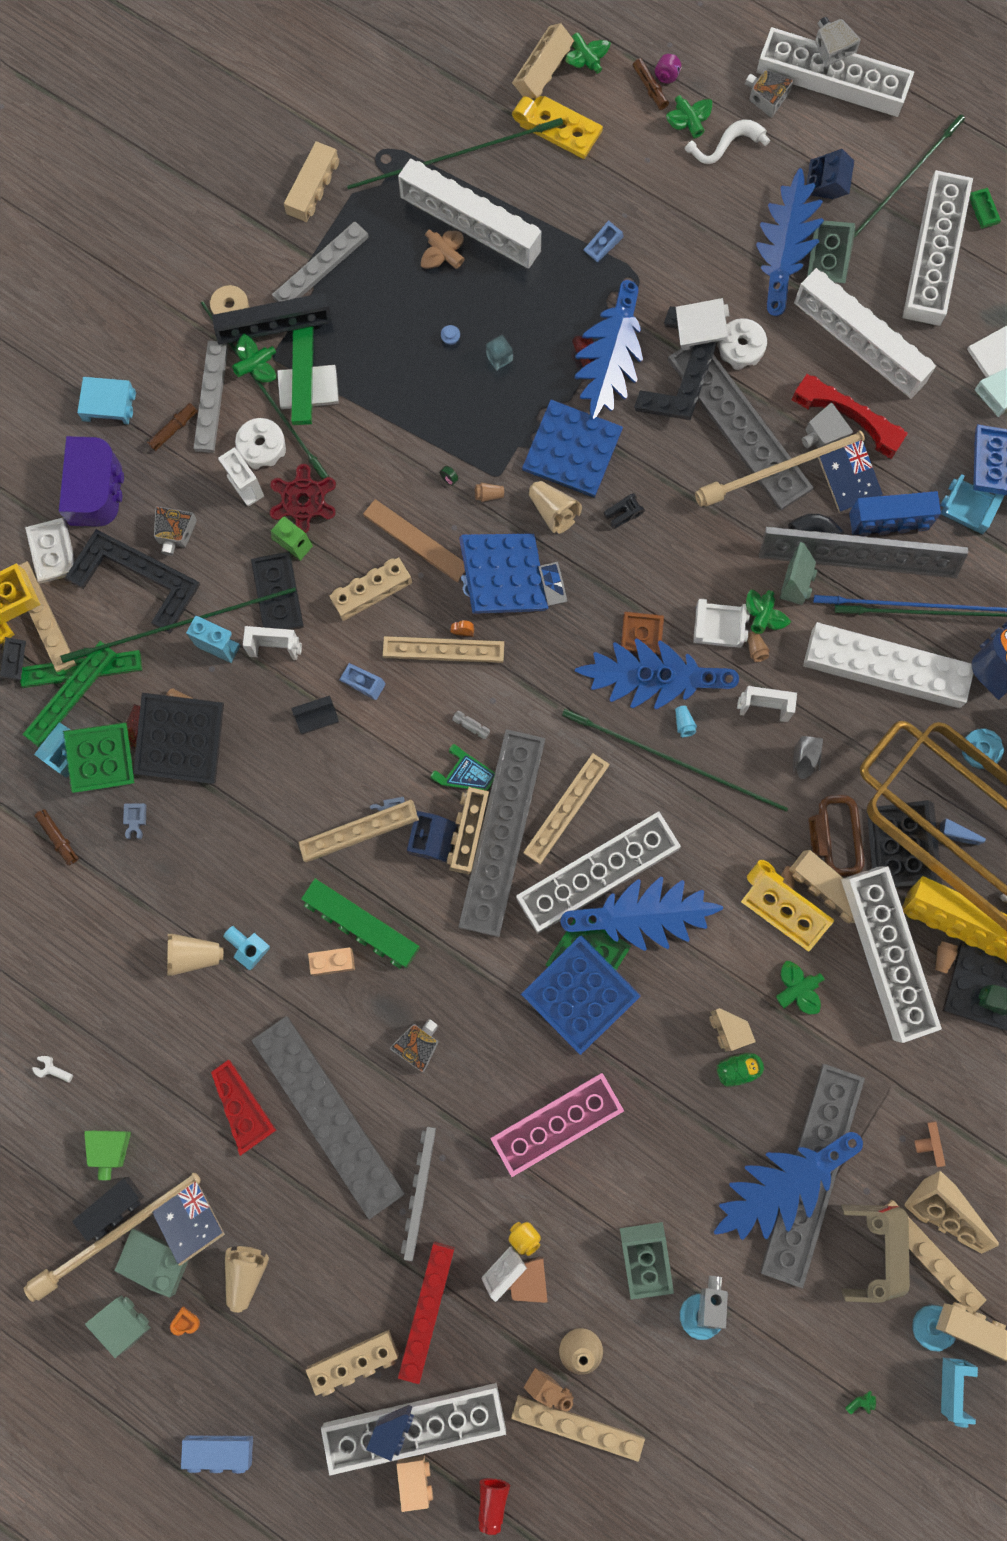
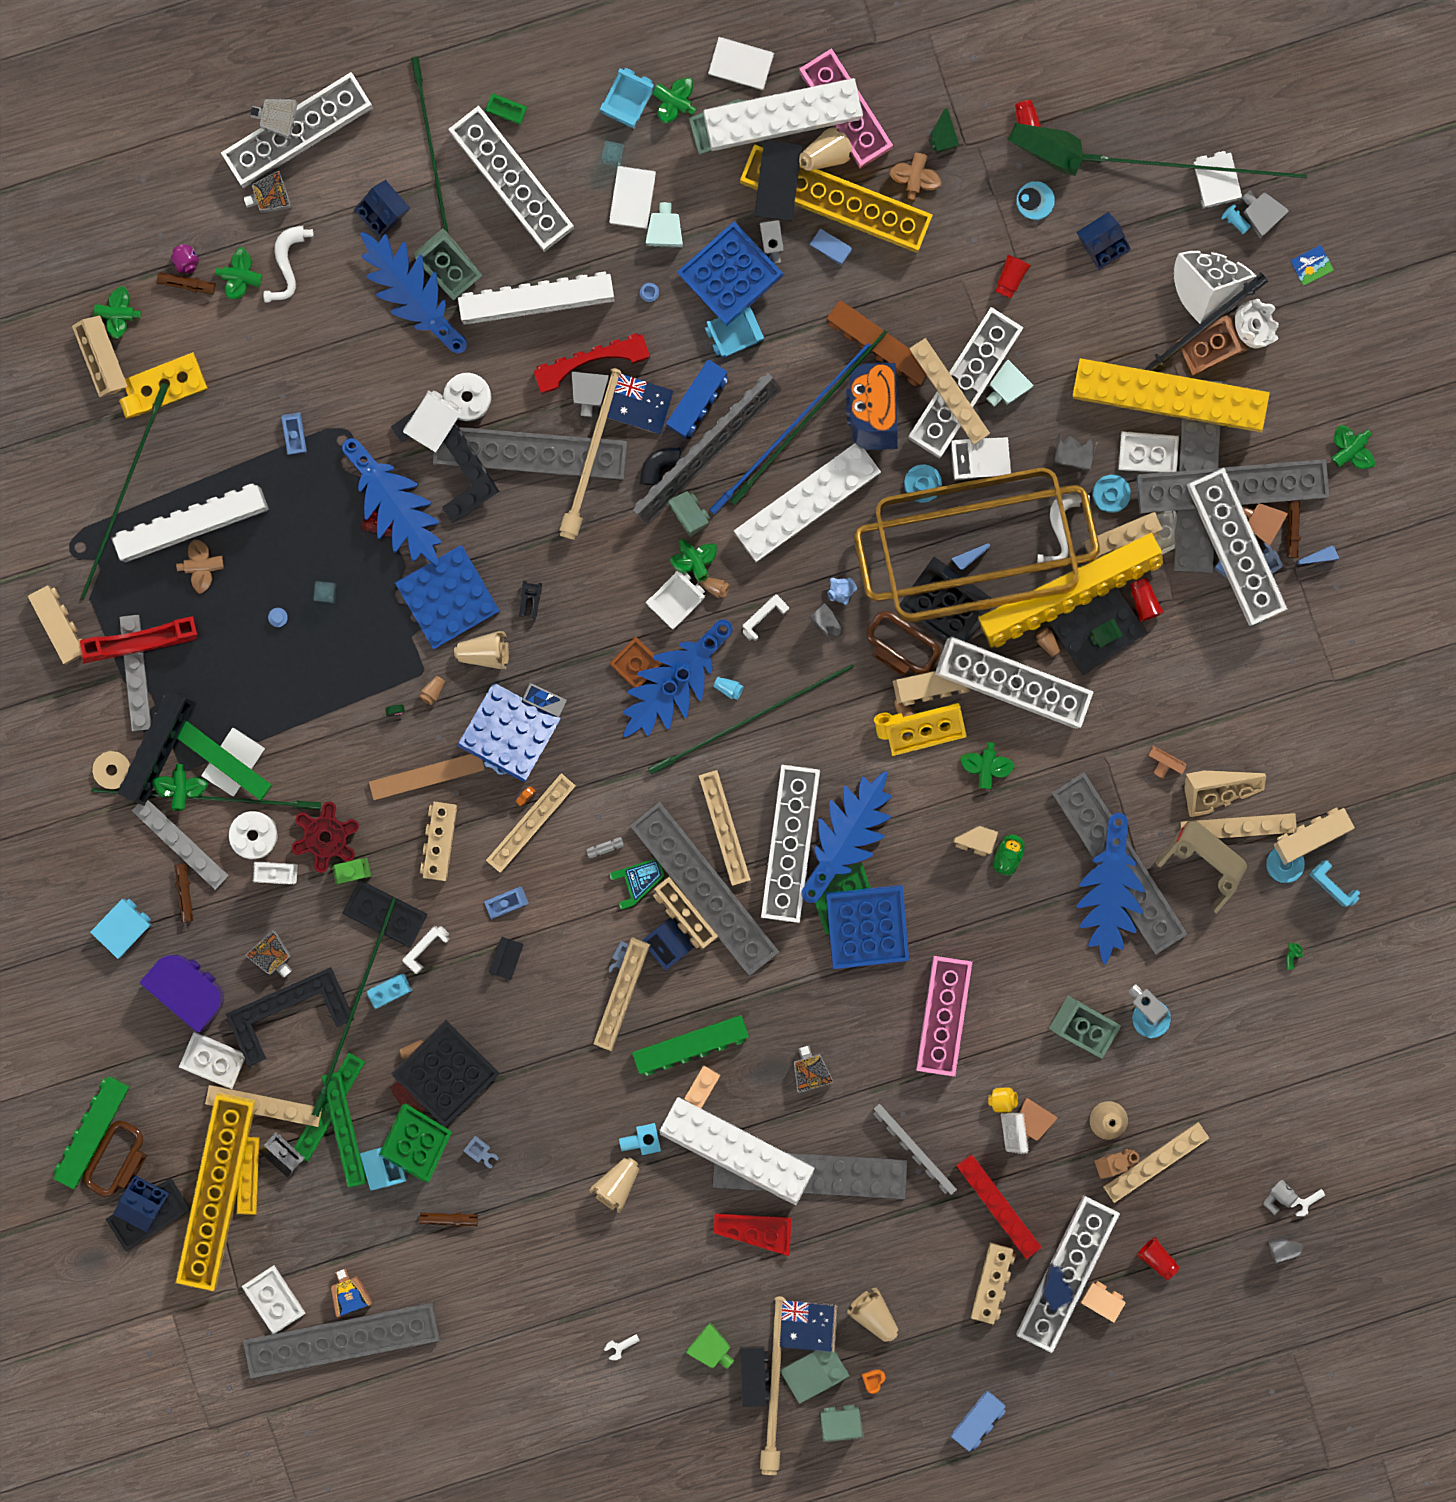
camera: 55 degrees left, 10 degrees up
none -> red arch [79,616,197,664]
none -> medium blue plate [640,283,659,302]
none -> white brick [660,1097,815,1205]
none -> light blue rock [827,577,857,605]

